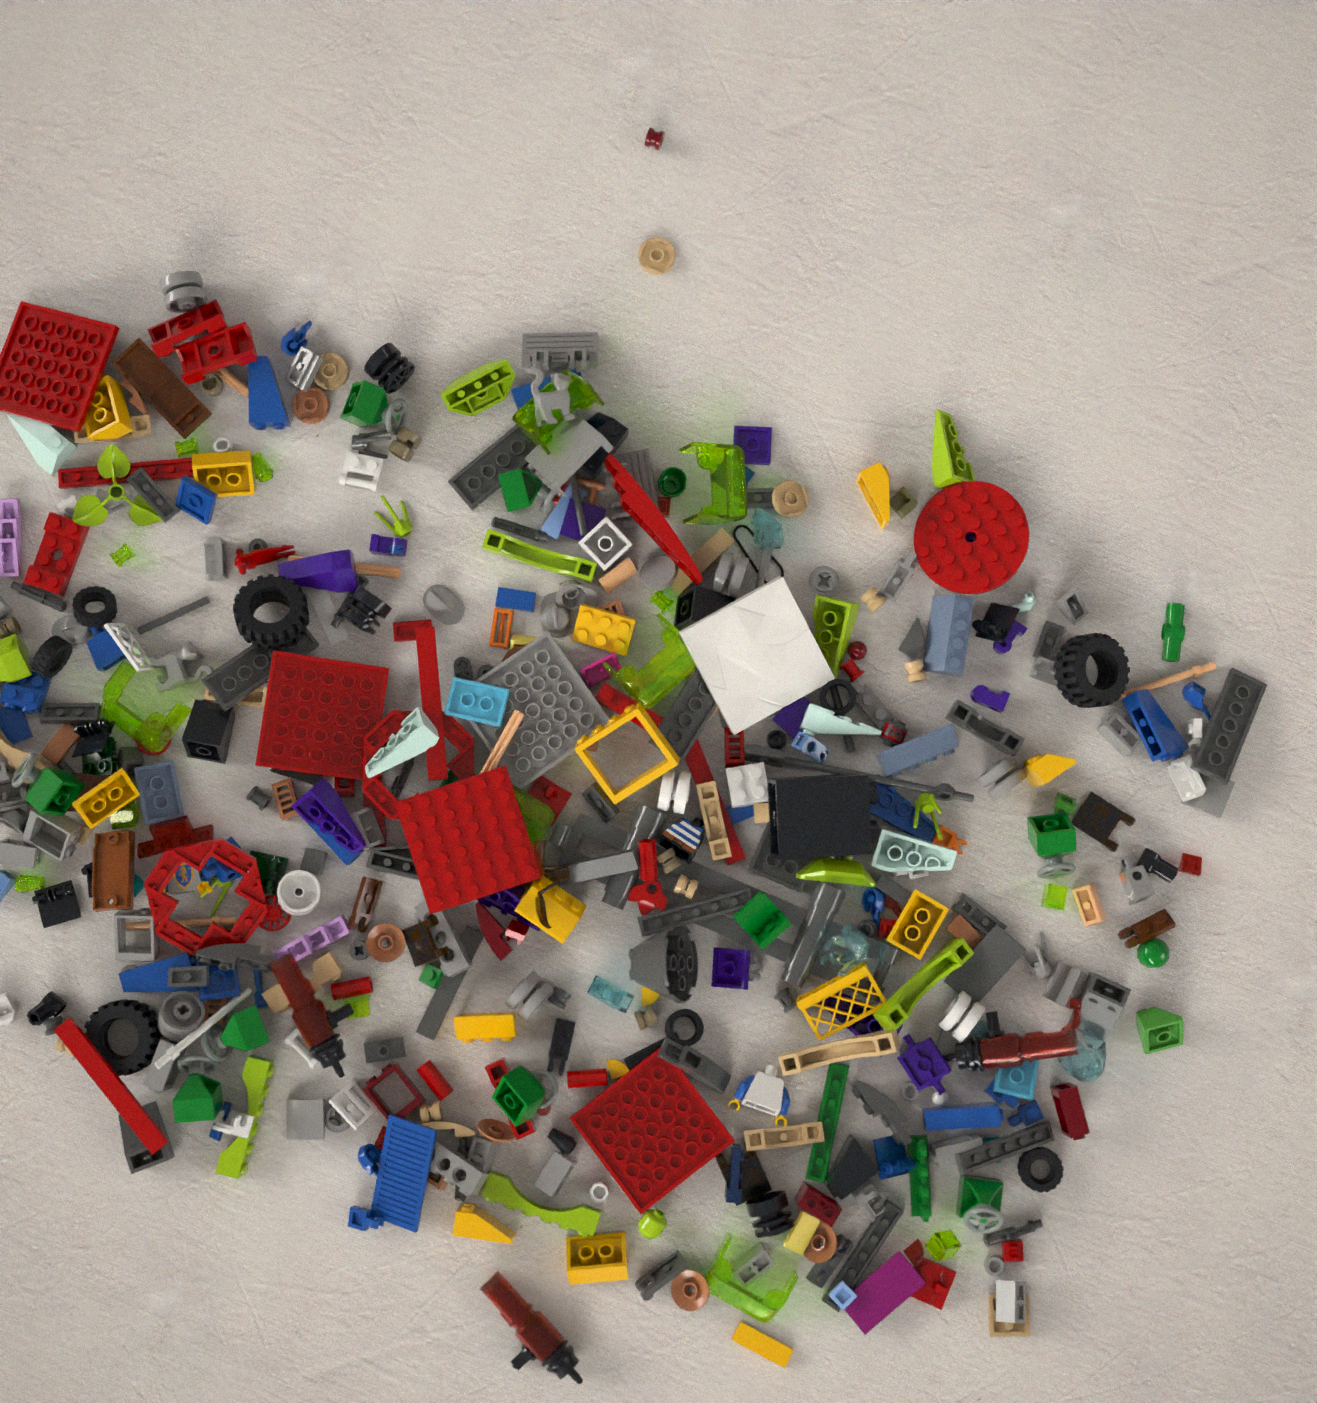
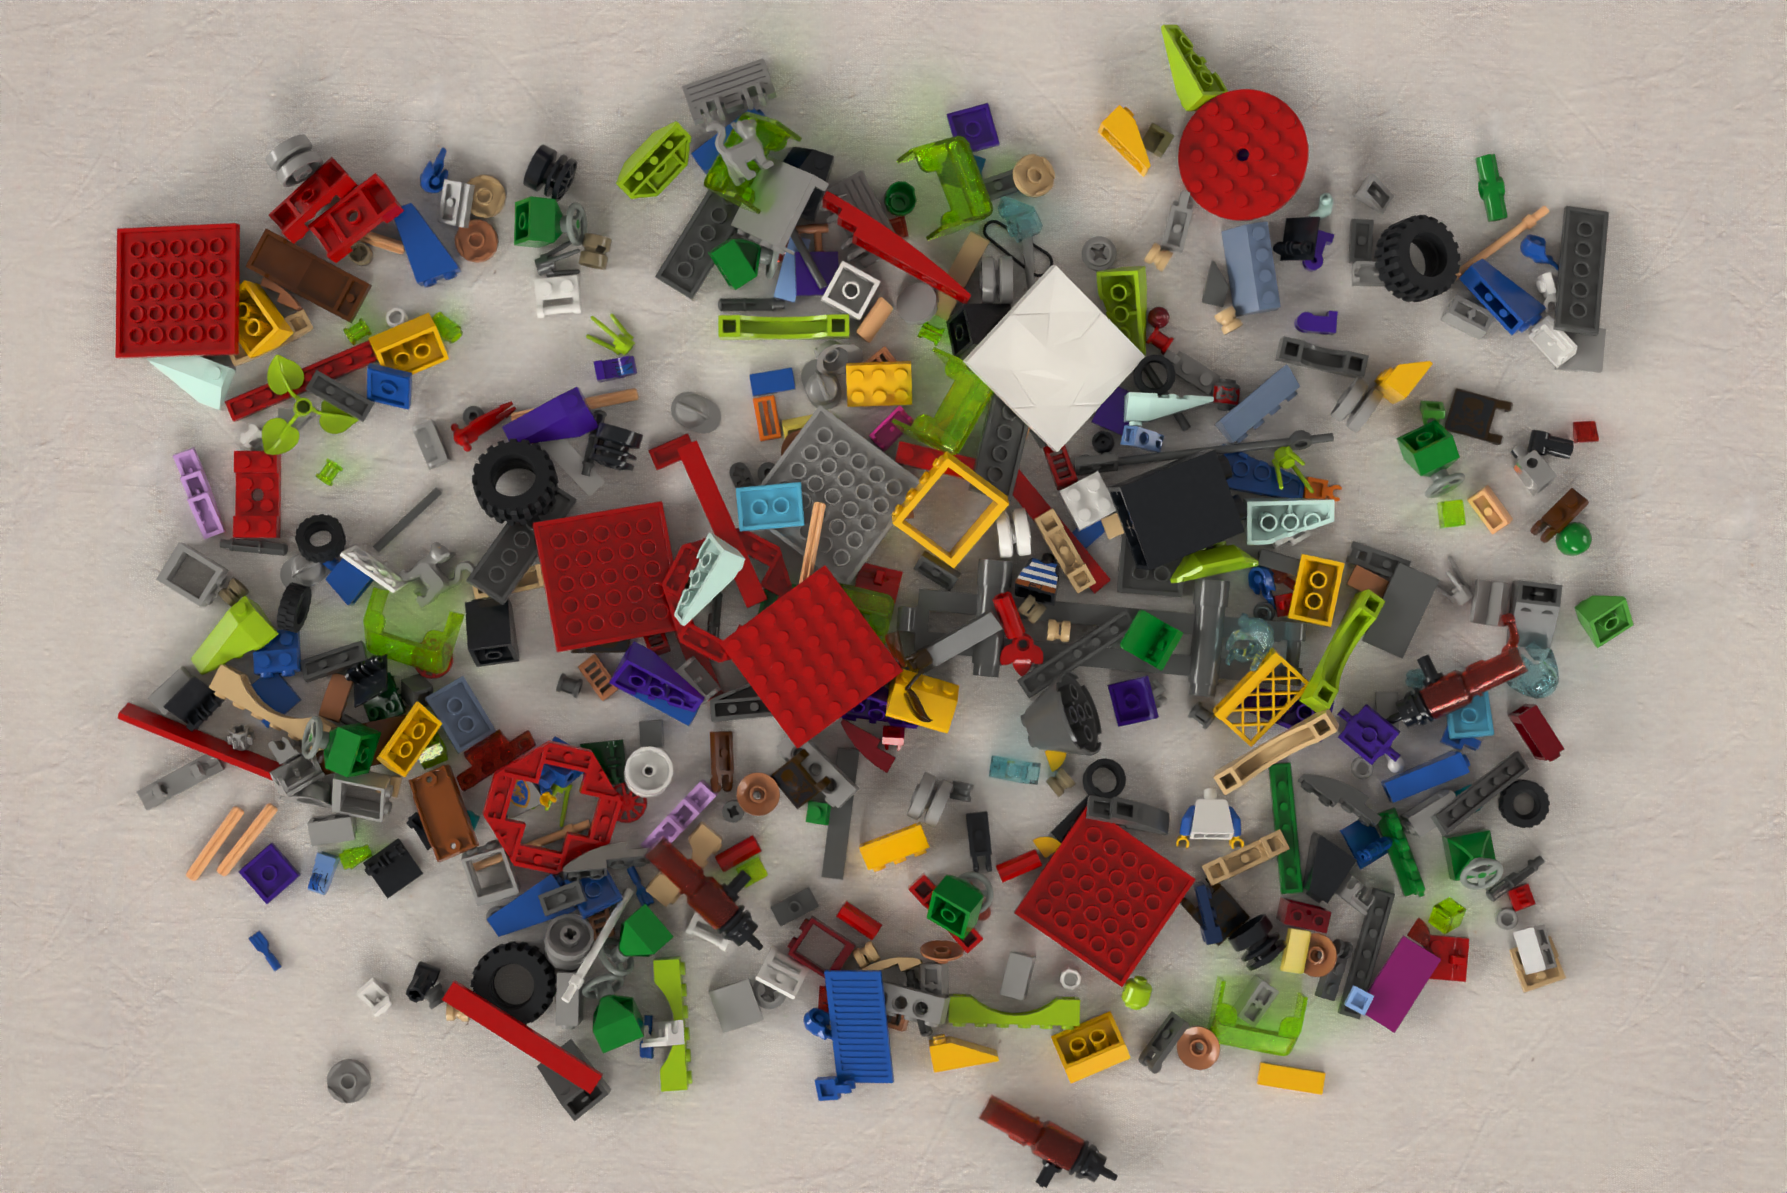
camera: 20 degrees left, 5 degrees up
black cone [547,1128,577,1155] -> none
white wheel [938,991,986,1042] -> none
blue plate [1007,1100,1044,1127] -> none

